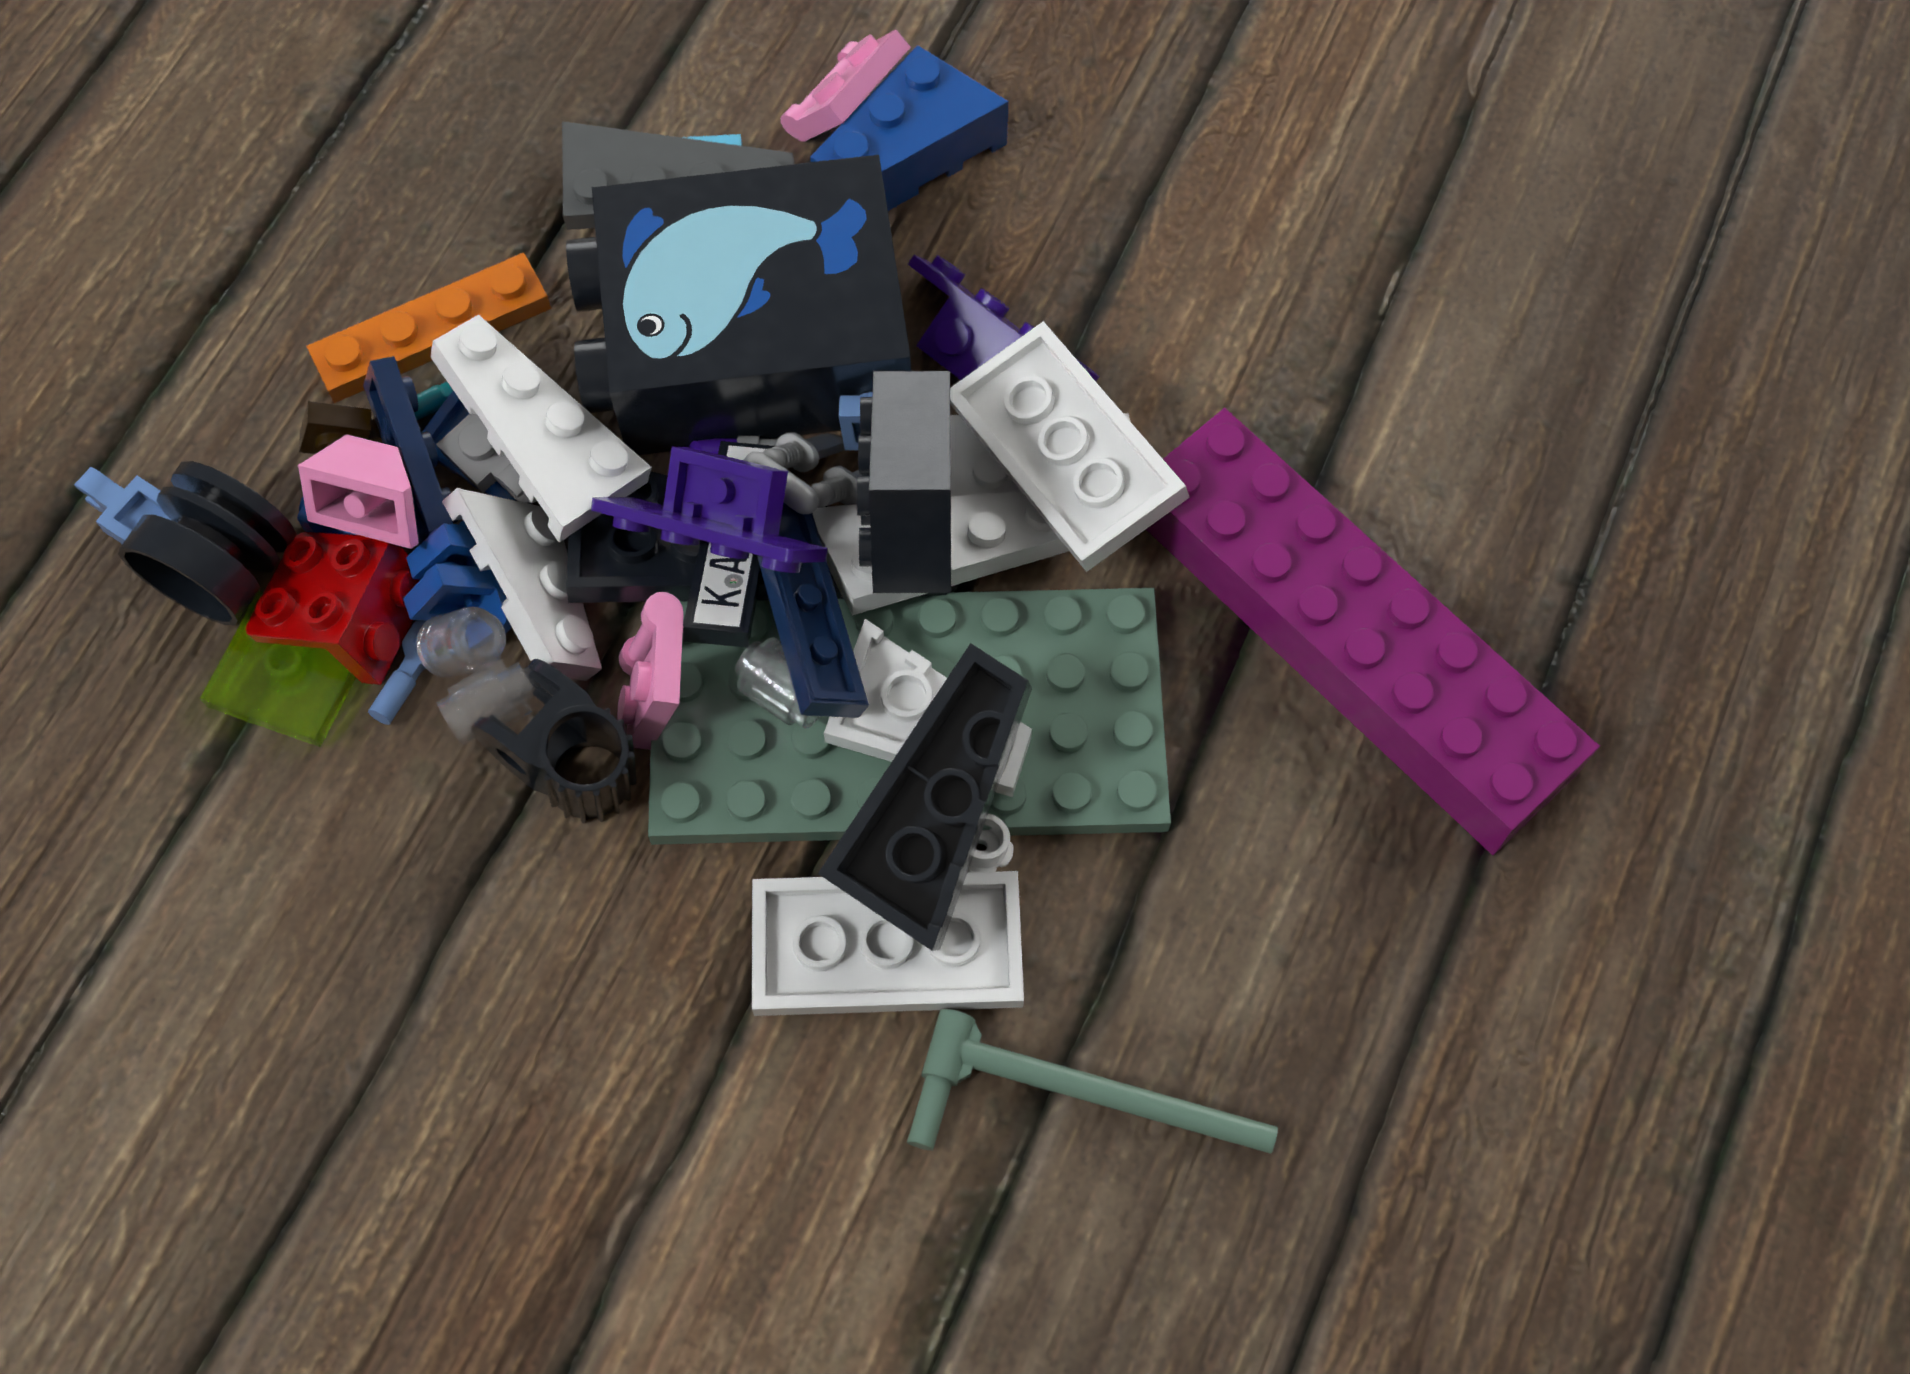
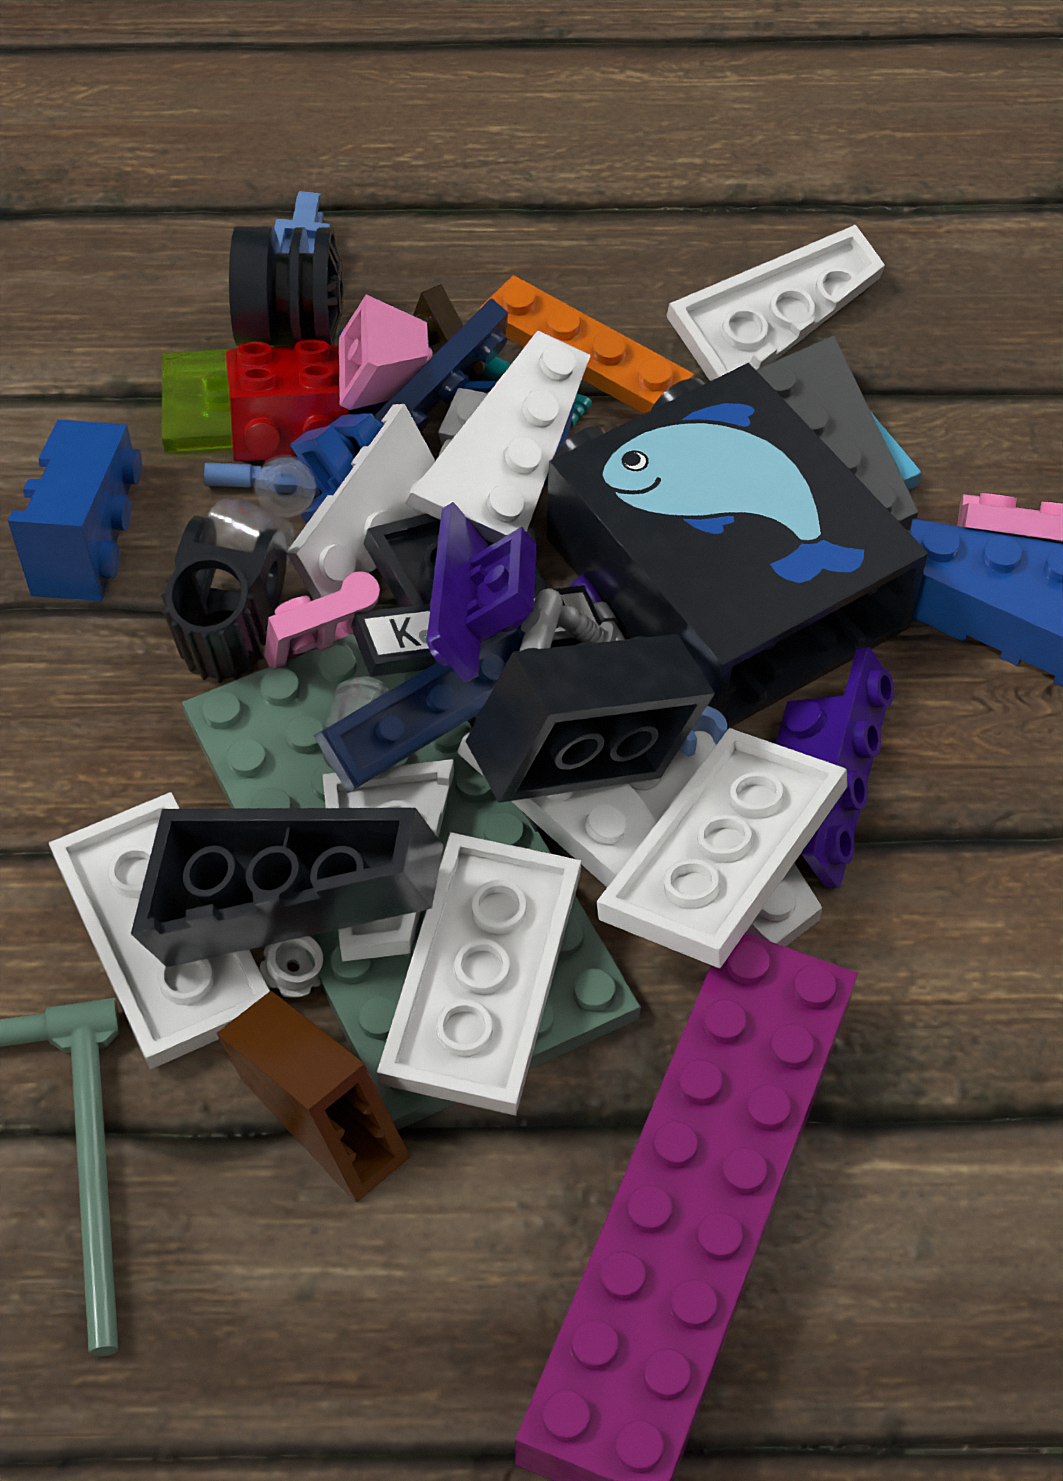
camera: 65 degrees right, 10 degrees down
none -> blue wedge [8,420,142,601]
none -> reddish brown slope [216,991,410,1203]
none -> white plate [377,833,581,1116]
none -> white wing [666,225,885,381]

